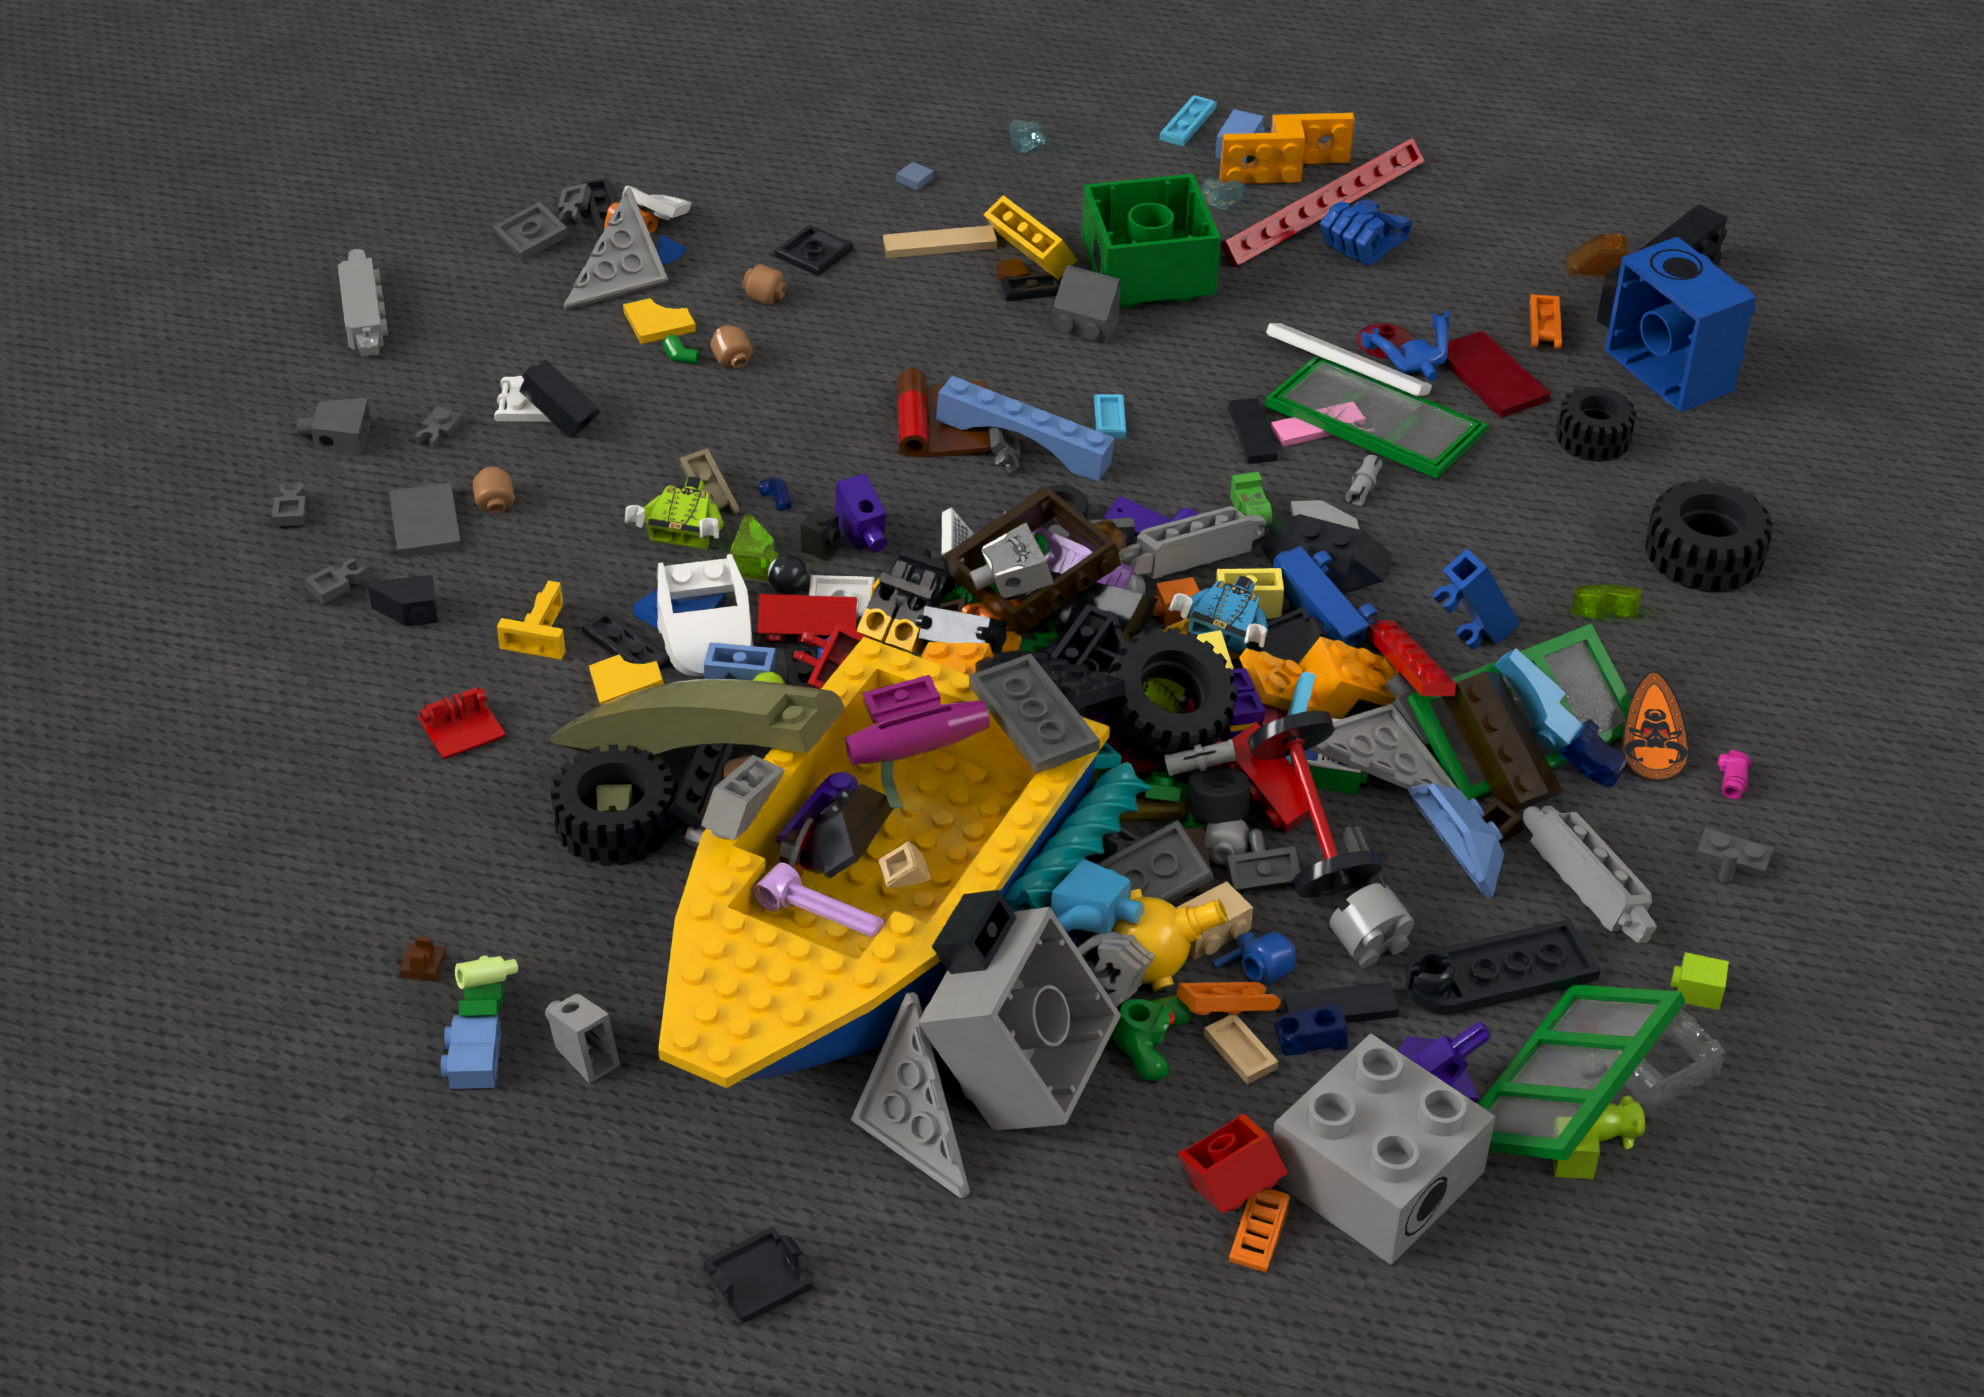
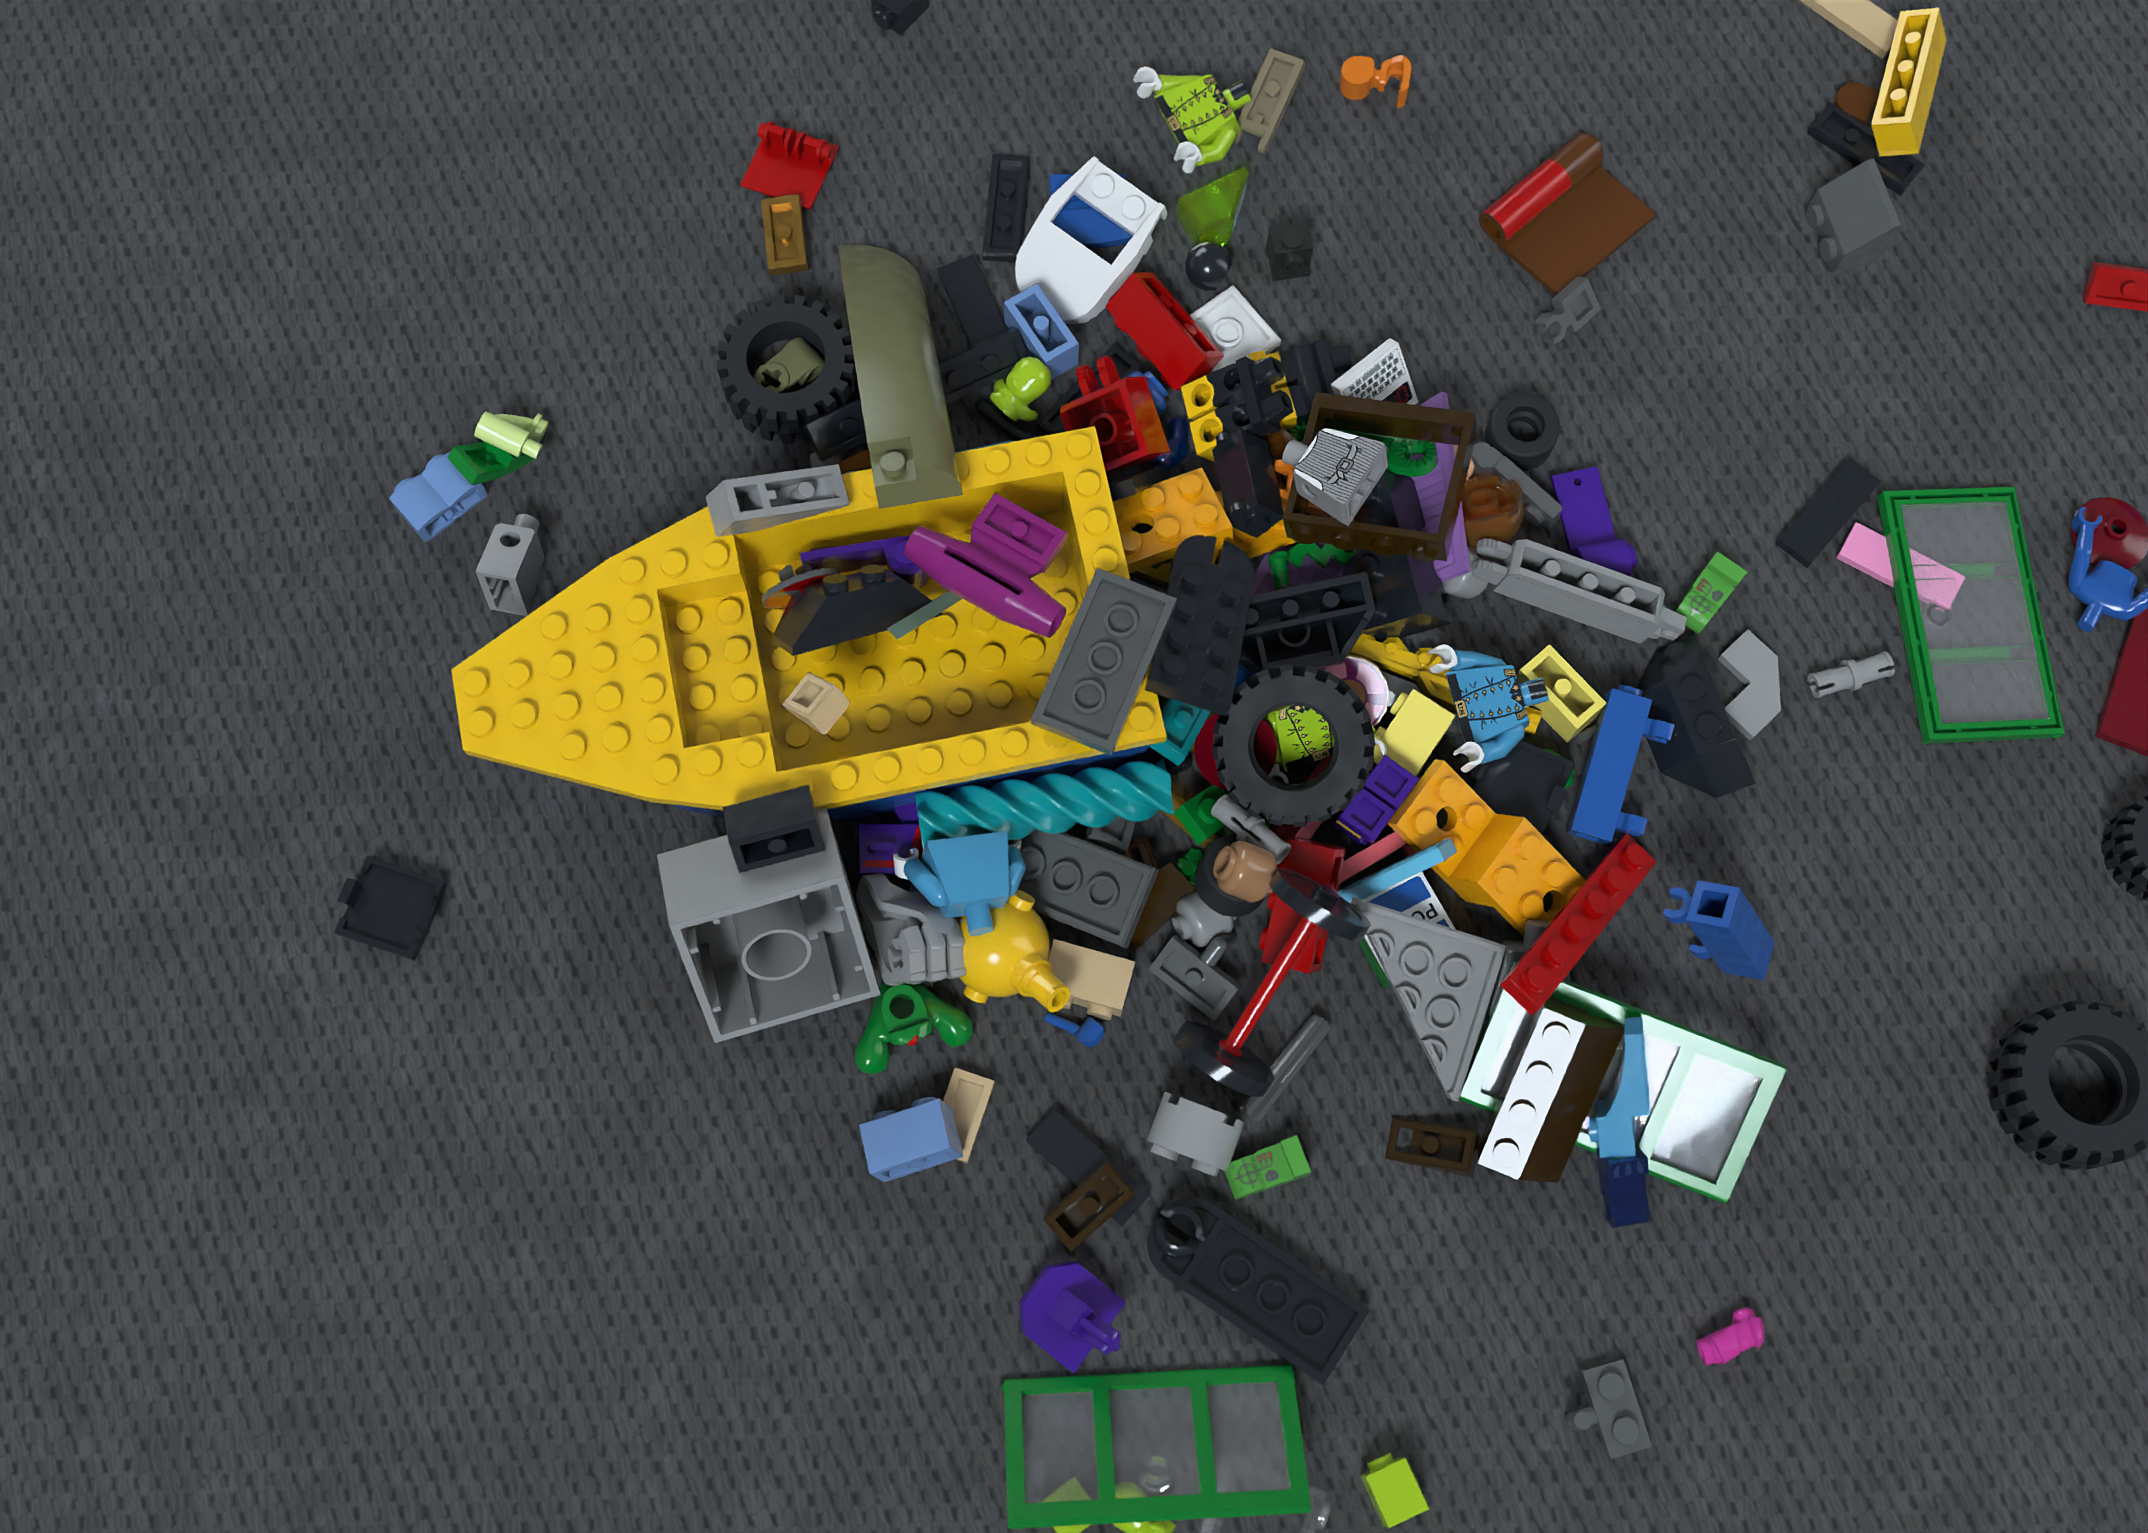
camera: 50 degrees right, 30 degrees up
reddish brown tile [400,936,446,982] -> none
yellow bracket [497,580,566,660] -> none
yellow tile [589,654,664,705] -> none
lavender axle [753,862,884,937] -> none
clear blue arm [759,477,792,511] -> none
dark purple torso [835,473,887,552] -> none
light grey tile [851,992,970,1198] -> none
medium blue arch [936,376,1115,481] -> none
green brick [1081,174,1221,308] -> none
medium azure tile [1094,394,1126,438] -> none
orange brick [1152,577,1200,626] -> none
orange hinge [1176,982,1281,1015] -> none
red hinge [1178,1113,1288,1214] -> none
orange slope [1229,1189,1290,1273] -> none
blue head [1242,932,1296,985] -> none
white tile [1266,323,1432,396] -> none
light grey brick [1272,1033,1496,1265] -> none
clear blue leg [1274,1002,1348,1056] -> none
medium blue wedge [1408,783,1504,899] -> none
light grey hinge [1523,806,1657,943] -> none
clear neon green slope [1571,585,1643,620] -> none
shield [1621,671,1690,782] -> none
none -> pearl gold plate [761,194,809,276]
none -> medium blue brick [859,1097,964,1182]
none -> dark brown slope [1043,1161,1136,1252]
none -> medium nougat head [1213,840,1277,903]
none -> bright green leg [1224,1135,1311,1200]
none -> orange leg [1339,55,1411,108]

